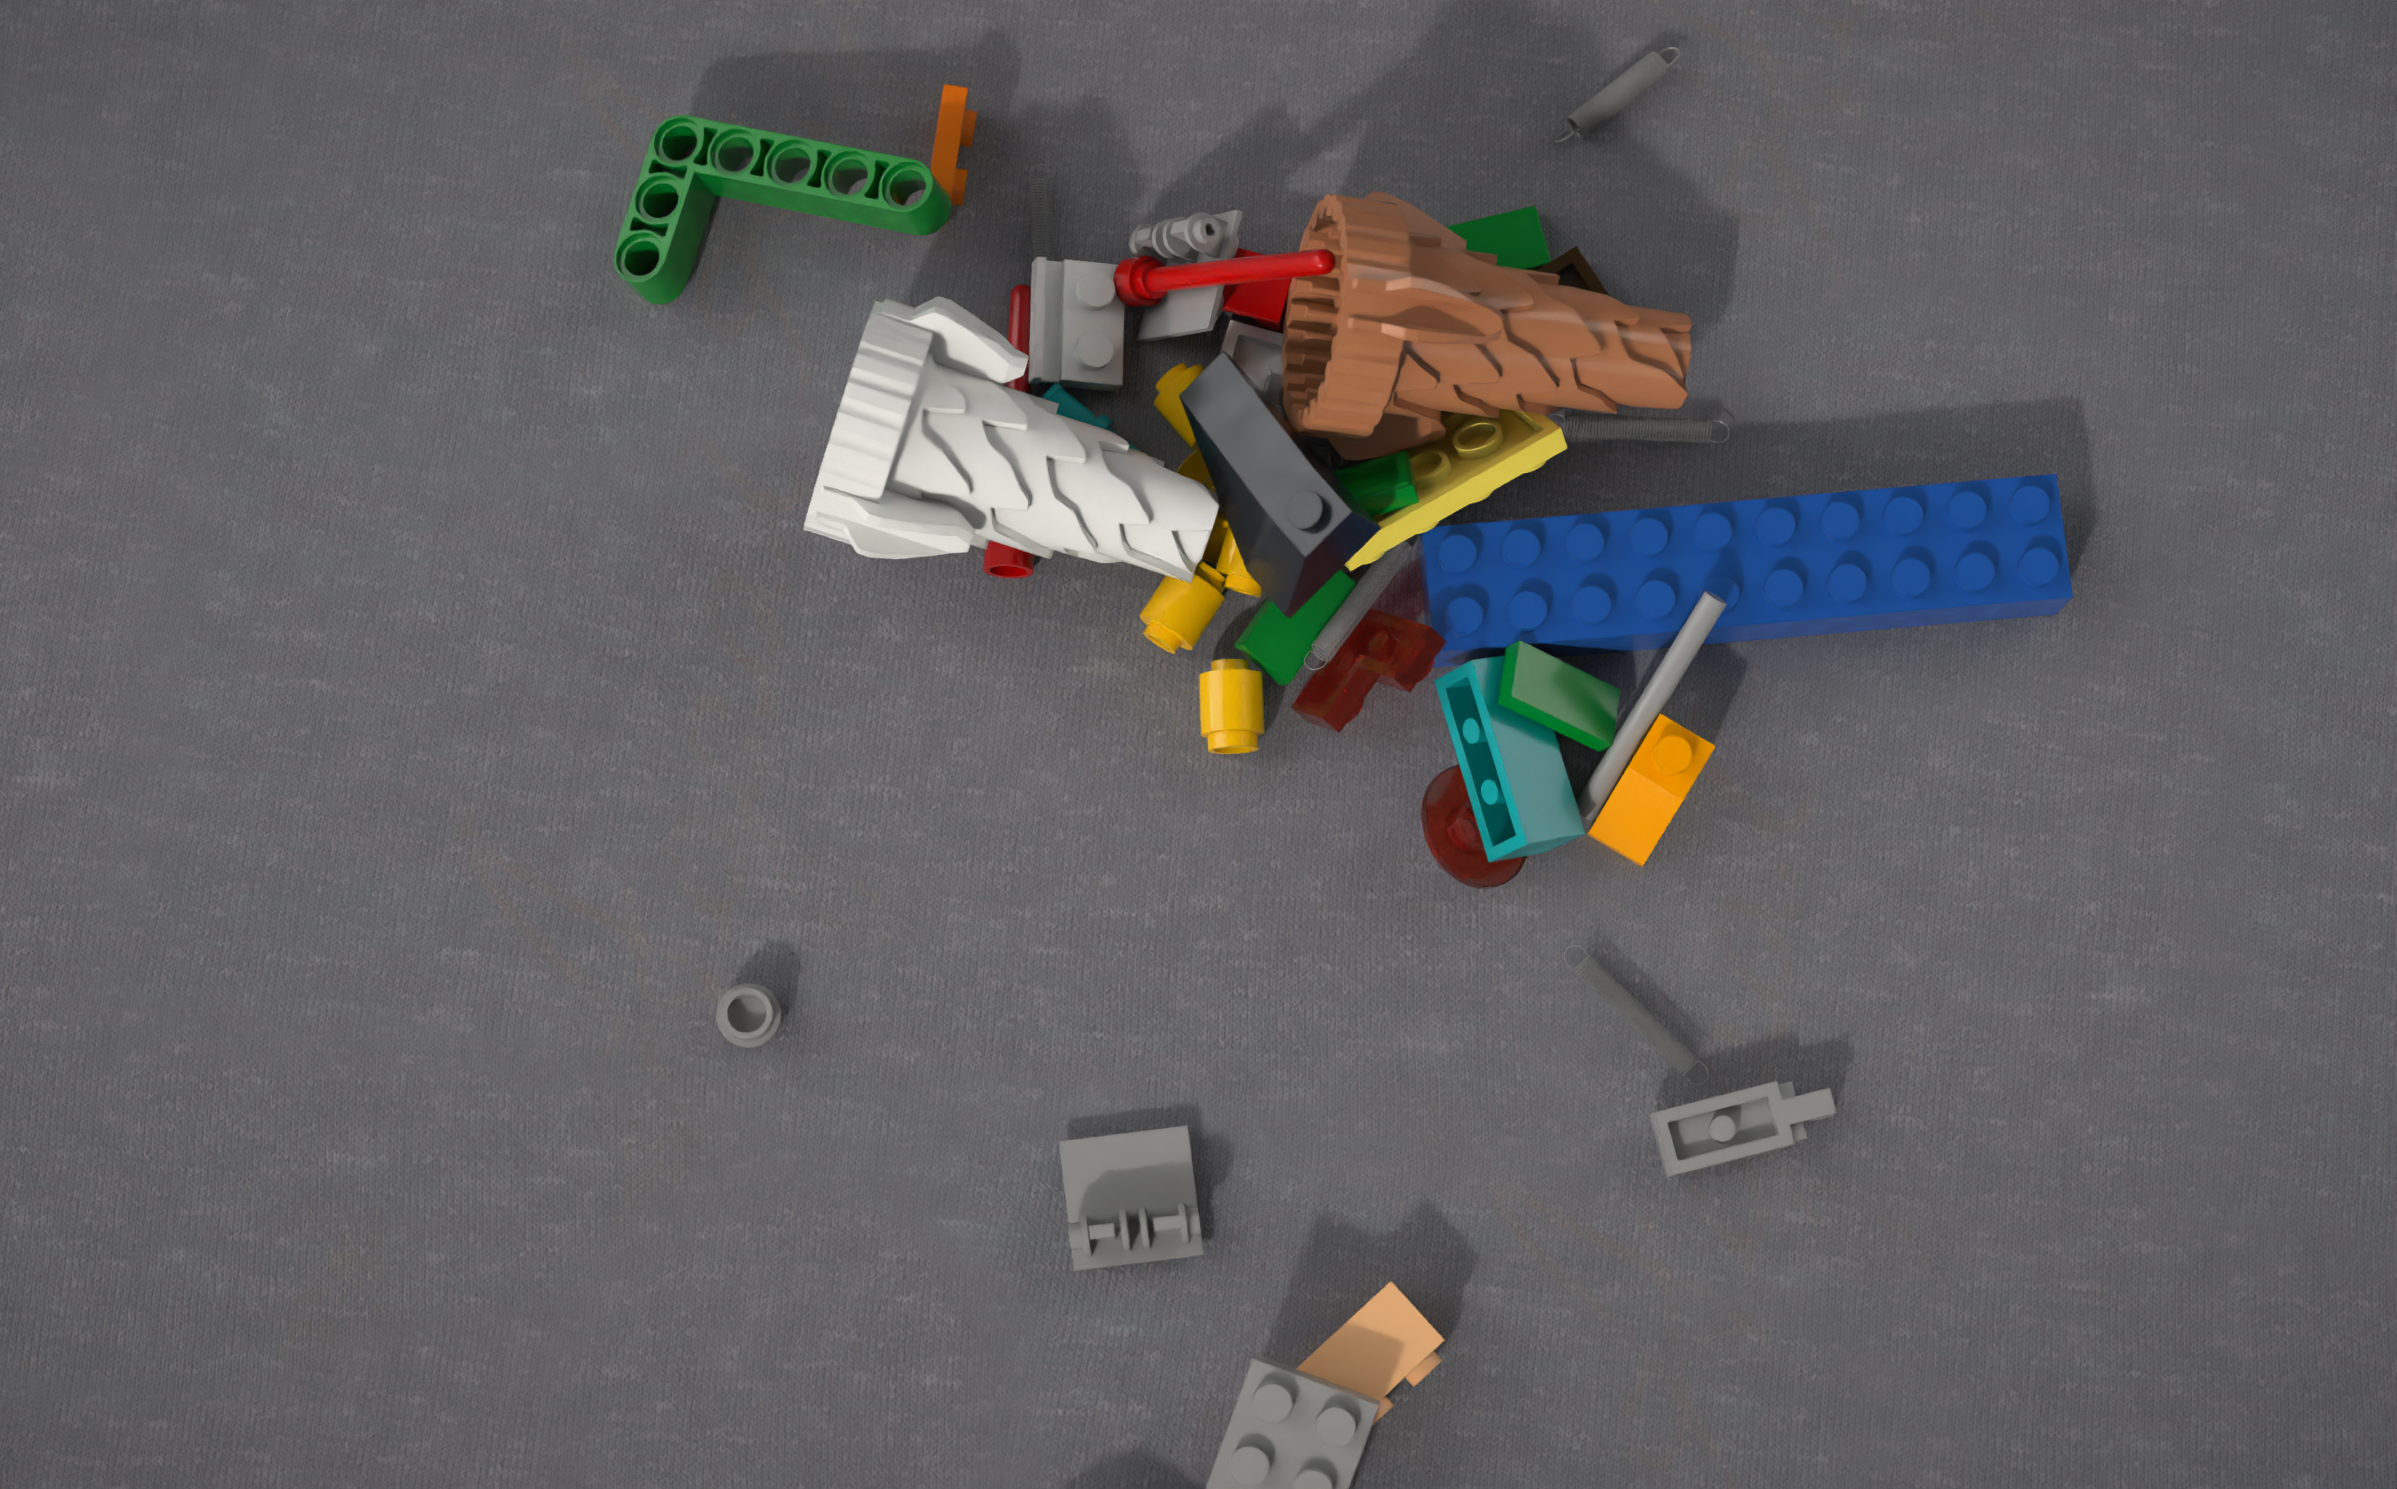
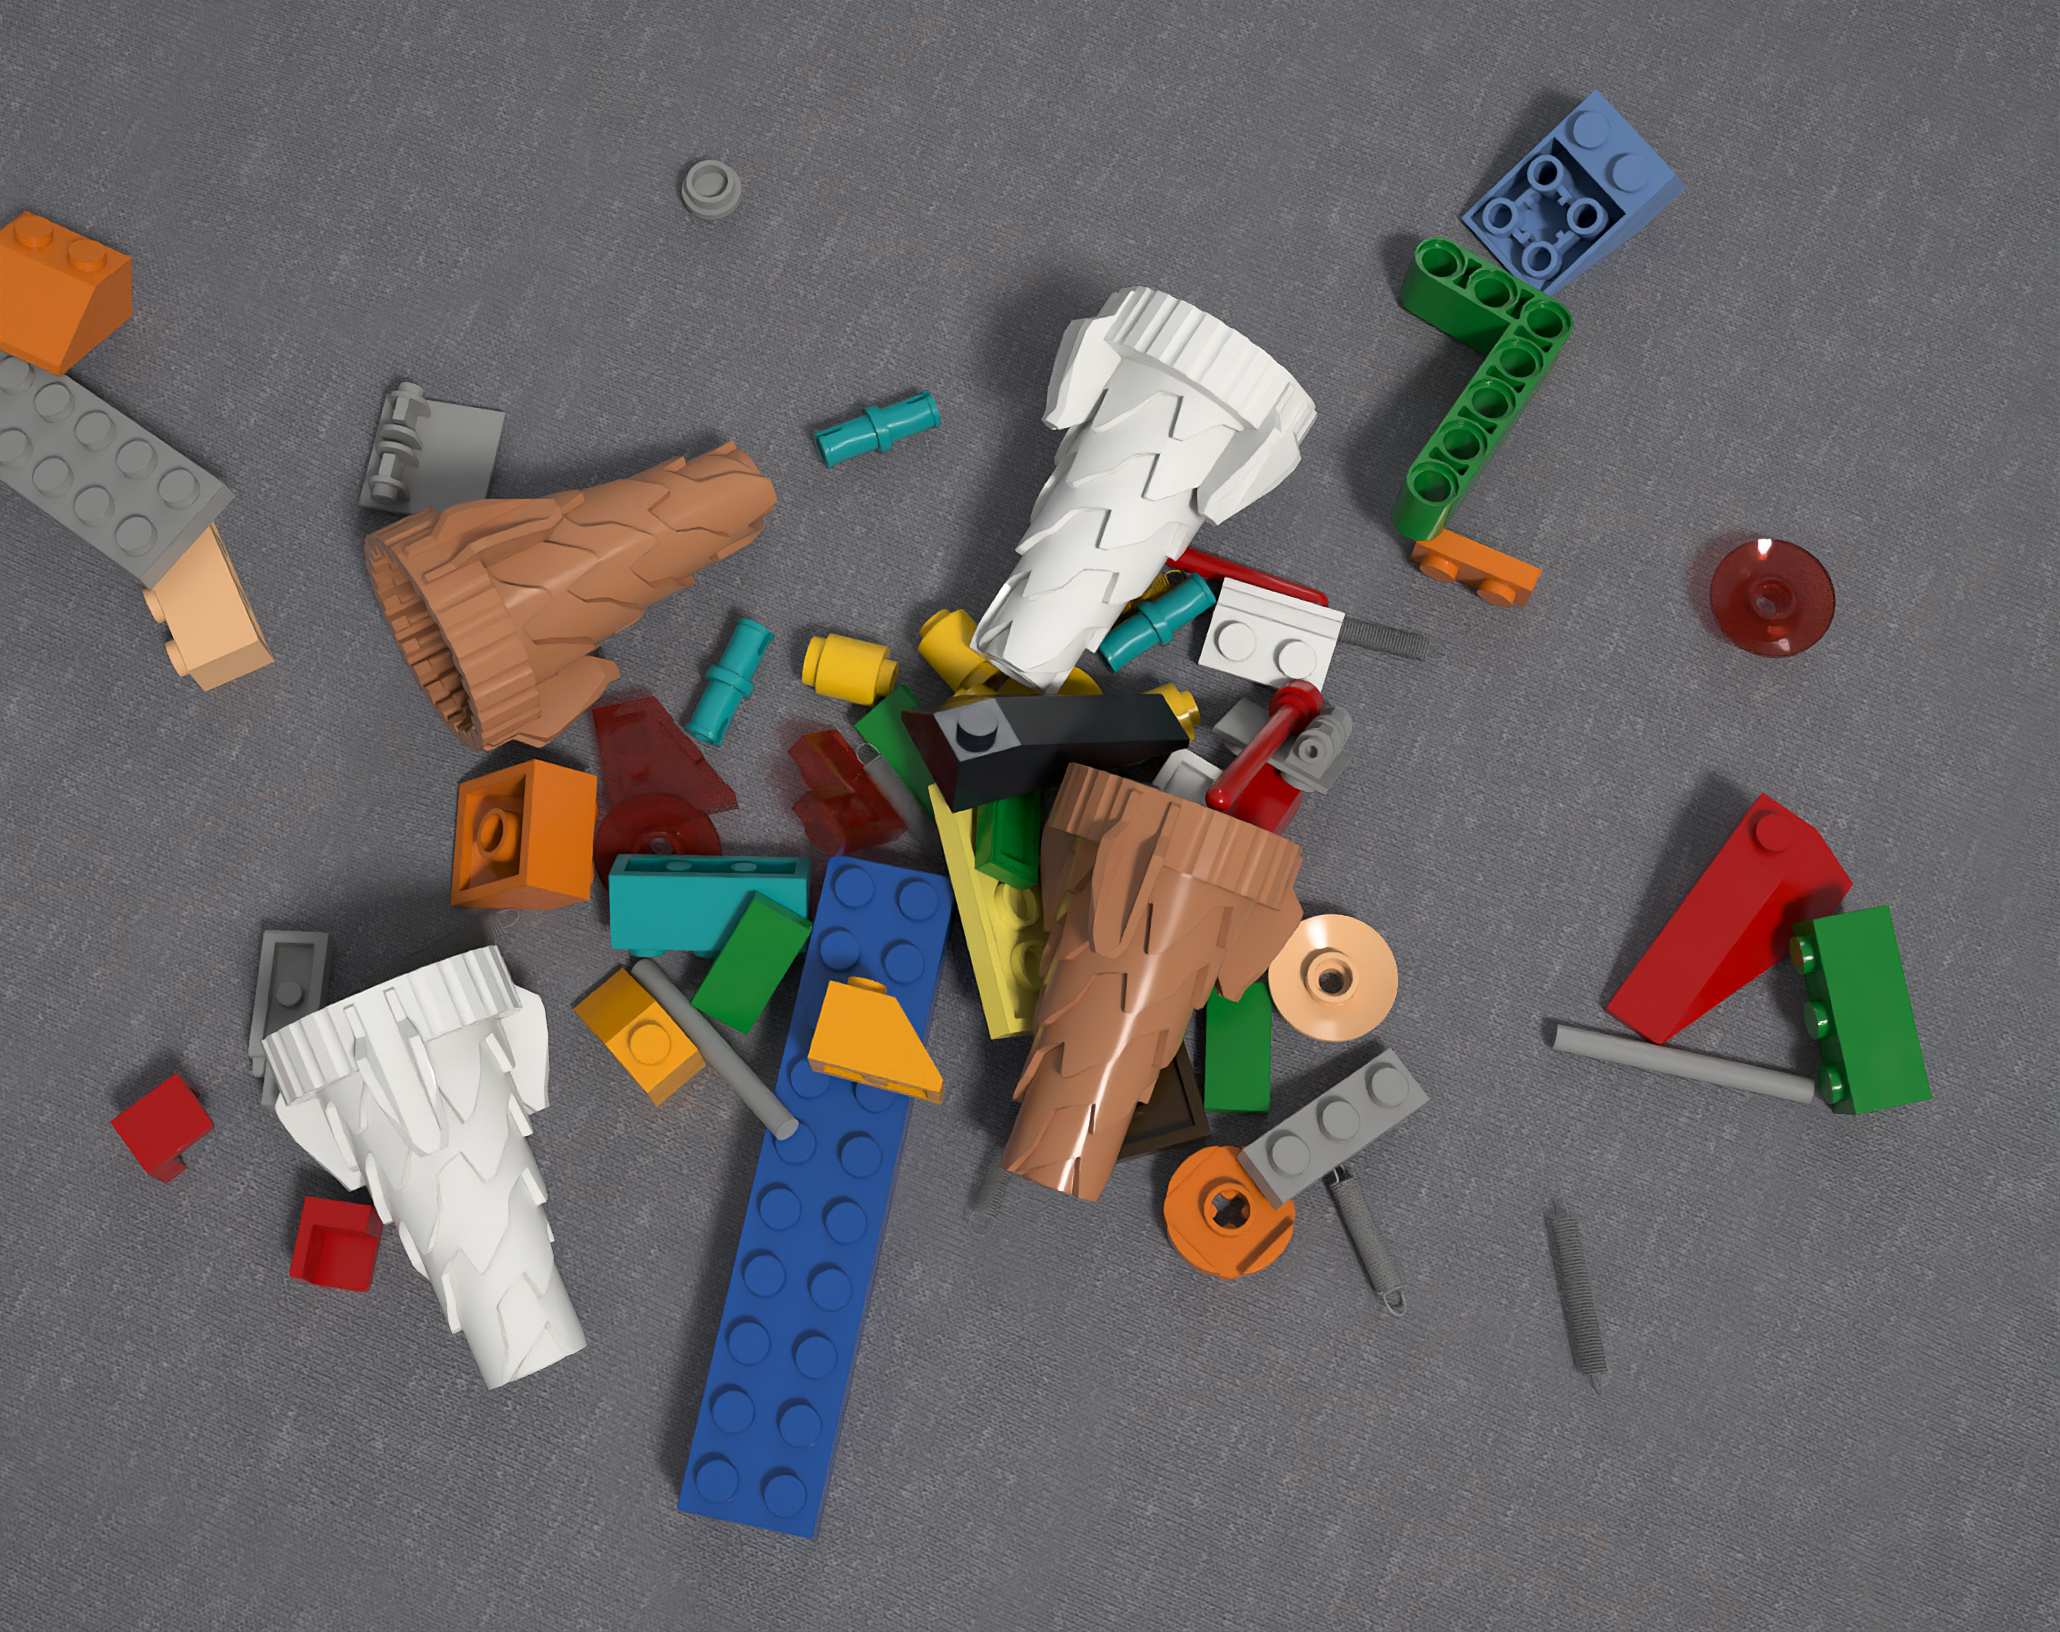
camera: 105 degrees right, 5 degrees down
none -> red panel [110,1073,215,1184]
none -> white cone [260,945,587,1390]
none -> red panel [289,1196,384,1293]
none -> nougat cone [363,440,778,752]
none -> orange slope [450,759,598,910]
none -> clear red wing [592,696,739,835]
none -> teal pin [684,618,775,748]
none -> light orange slope [807,977,945,1105]
none -> teal pin [813,390,941,469]
none -> orange plate [1162,1145,1295,1281]
none -> light grey plate [1236,1047,1430,1211]
none -> light nougat dish [1268,914,1398,1043]
none -> medium blue slope [1461,89,1687,297]

